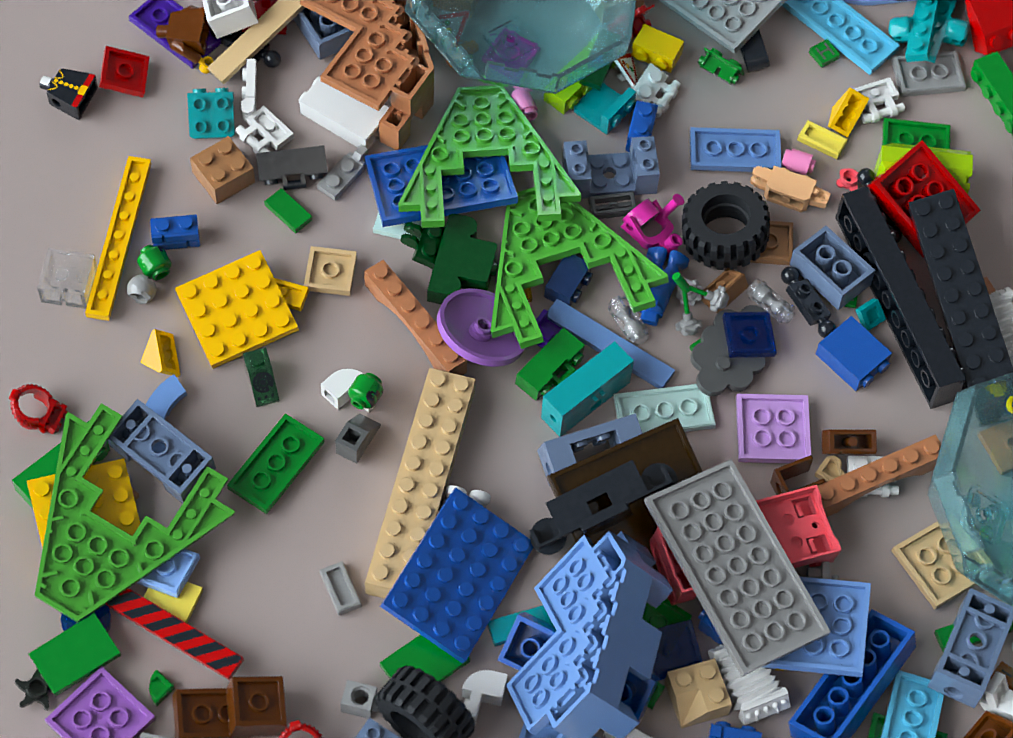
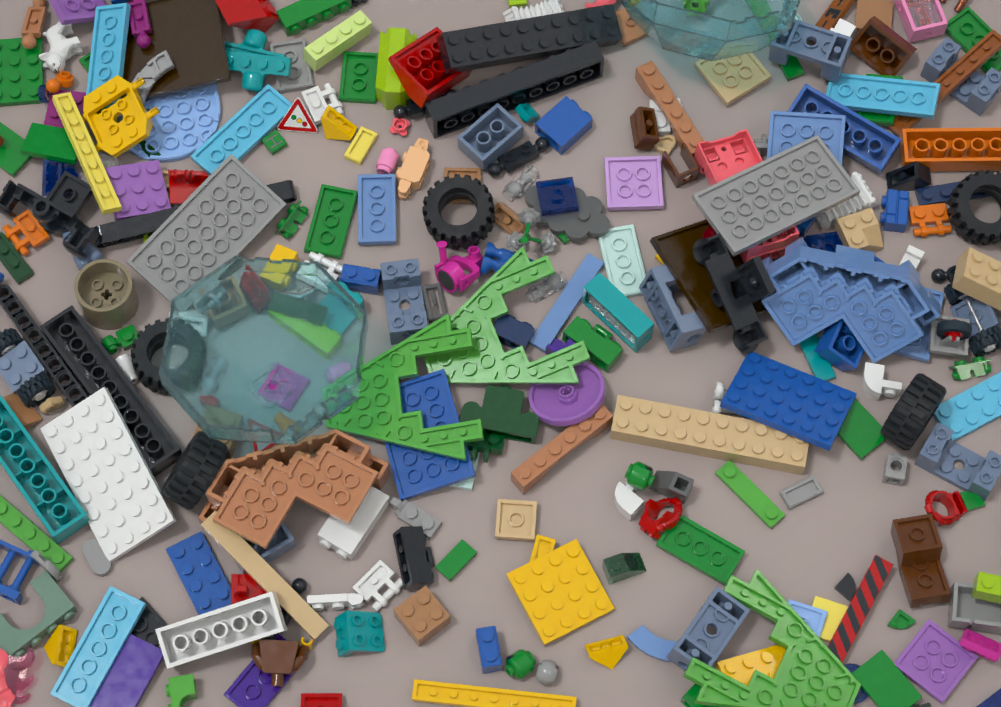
camera: 90 degrees left, 5 degrees up
none -> piece [277,97,318,133]
none -> yellowish green brick [303,10,372,72]
none -> green tile [304,184,358,260]
none -> red piece [638,497,683,540]
none -> bright green plate [715,460,785,529]
none -> black tile [834,573,855,601]

